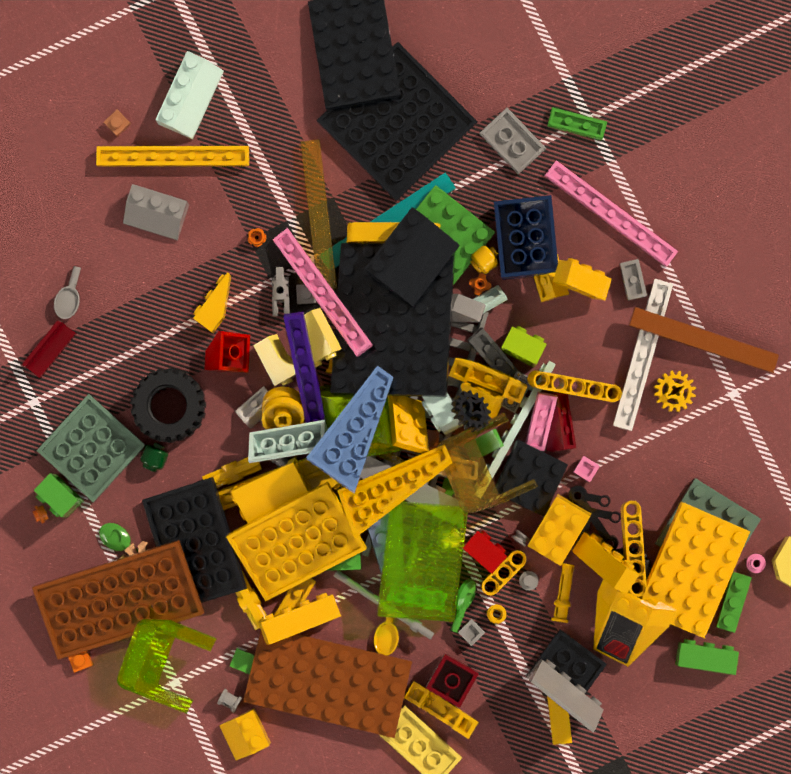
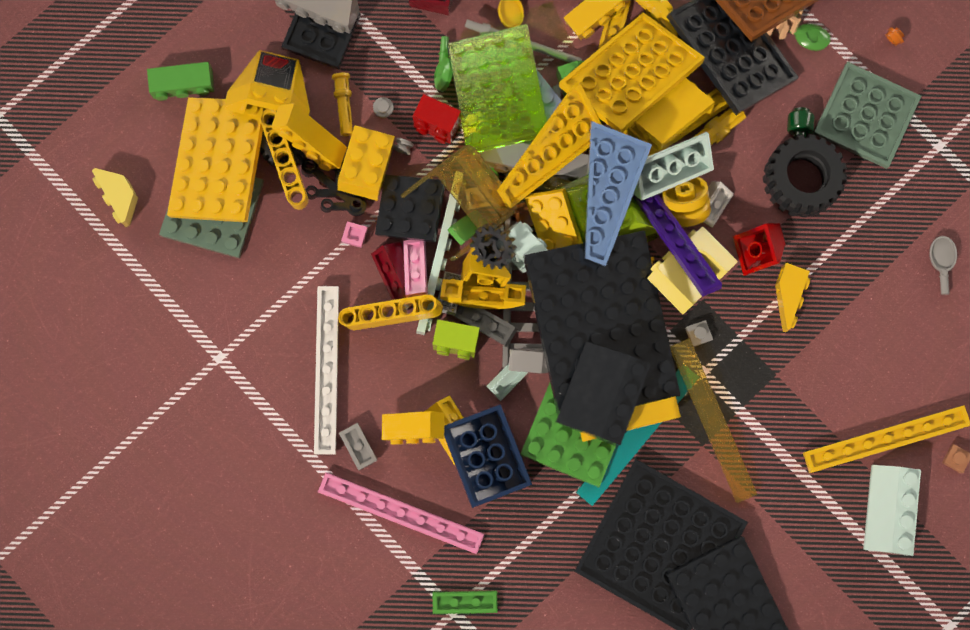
camera: 160 degrees right, 5 degrees down
dark red panel [22,320,76,378] -> none
bright green brick [34,473,84,517] -> none
light grey slope [123,184,189,241] -> none
orange plate [247,228,266,247] -> none
light grey hinge [272,267,290,316] -> none
bright pink tile [273,228,373,357] -> none
light grey plate [458,619,485,646] -> none
orange plate [469,273,491,296] -> none
yellow head [470,245,499,274] -> none
light grey tile [479,108,546,175] -> none
yellow beam [481,550,526,596] -> none
yellow plate [487,604,506,624] -> none
dark orange tile [628,307,779,373] -> none
yellow gear [654,371,696,412] -> none
bright green plate [715,572,752,633] -> none
bright pink plate [746,554,766,573] -> none

